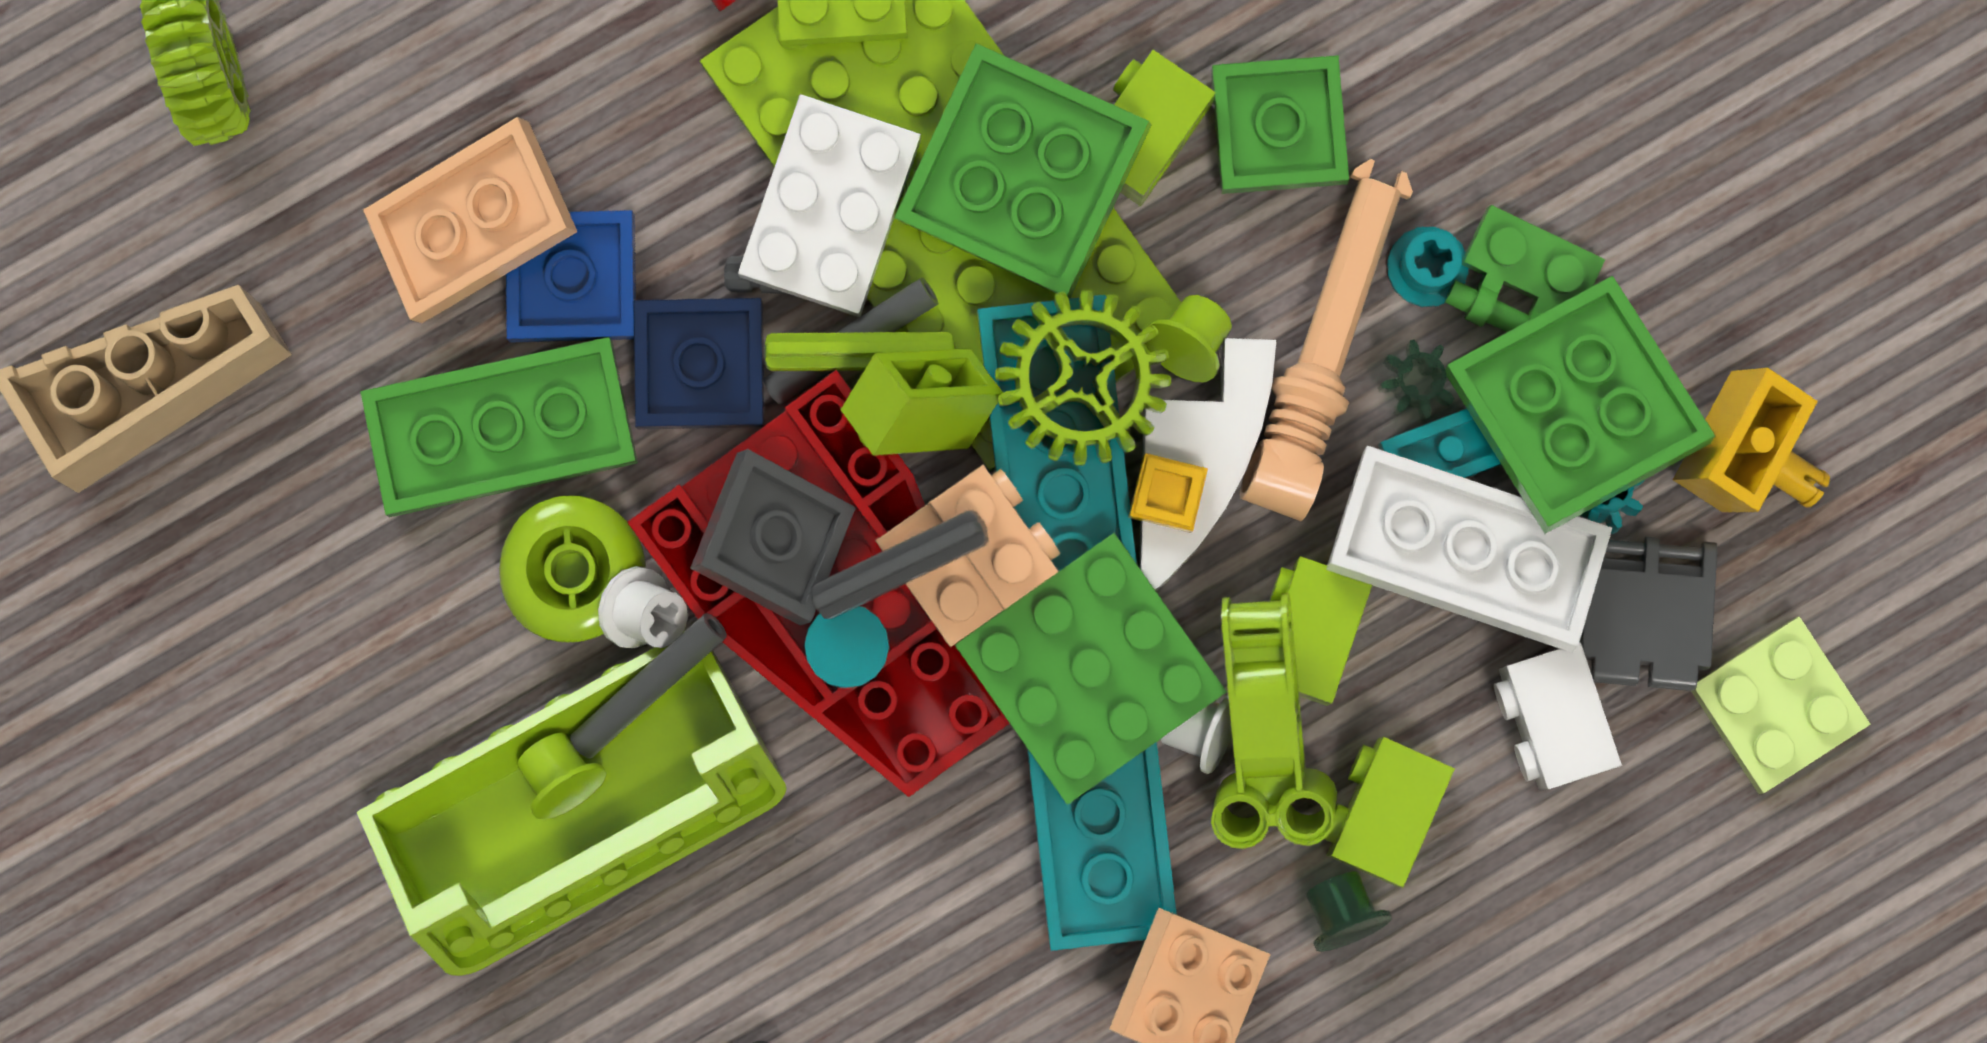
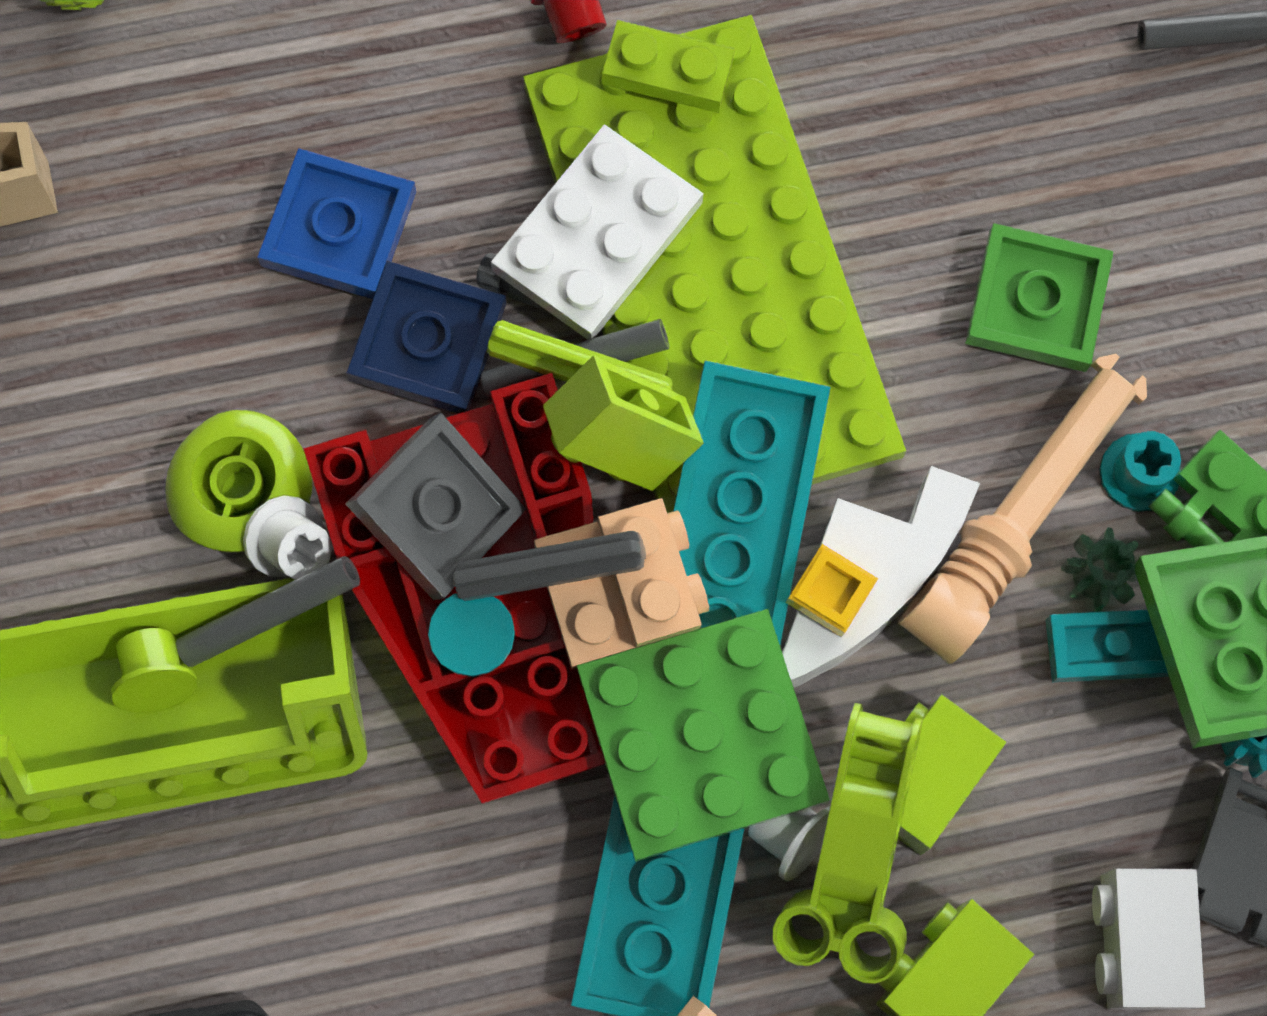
camera: 10 degrees right, 10 degrees down
bright green plate [360,337,638,517] -> none
light nougat plate [363,117,578,323] -> none
bright green plate [894,43,1152,299] -> none
lime gear [995,289,1171,466] -> none
lime brick [1113,50,1216,207] -> none
lime piece [1146,295,1232,382] -> none
white plate [1326,445,1612,652] -> none

